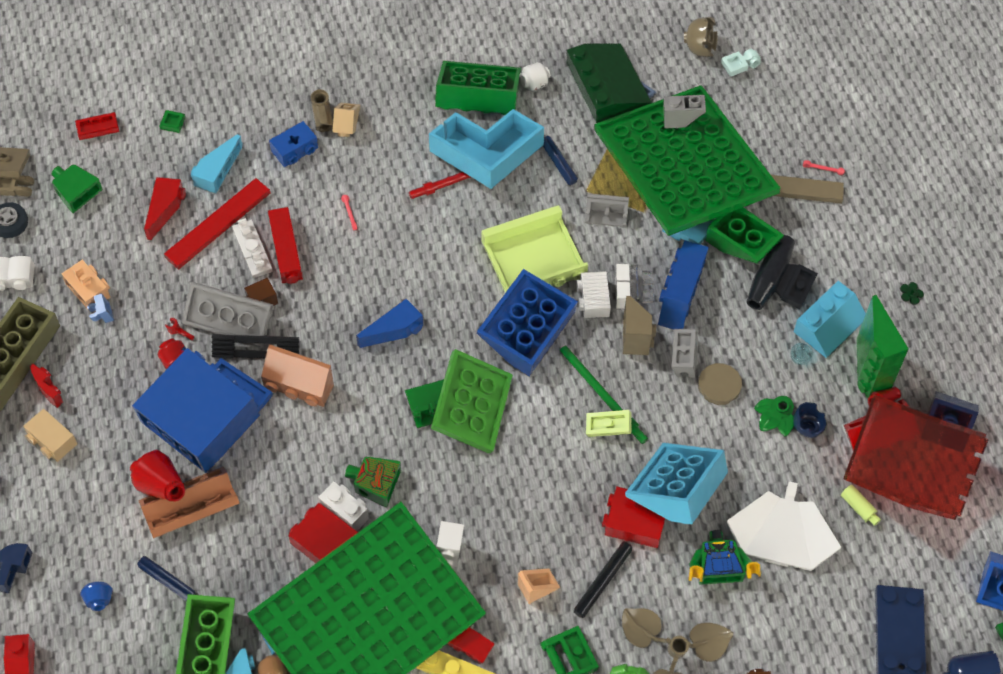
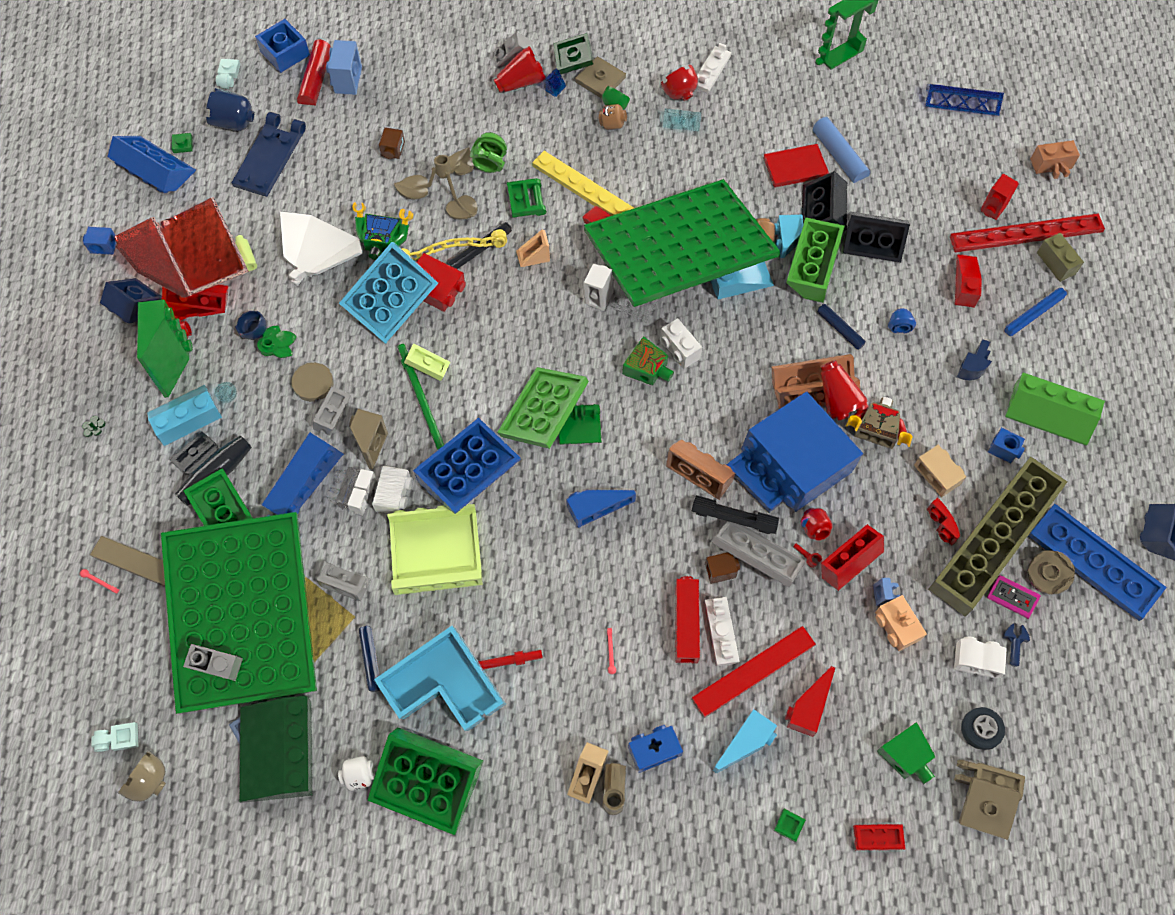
camera: 165 degrees left, 5 degrees up
red brick [288,503,358,563] -> none
none -> light yellow piece [402,229,507,261]
none -> red brick [821,524,884,591]
none -> torso [846,397,913,449]

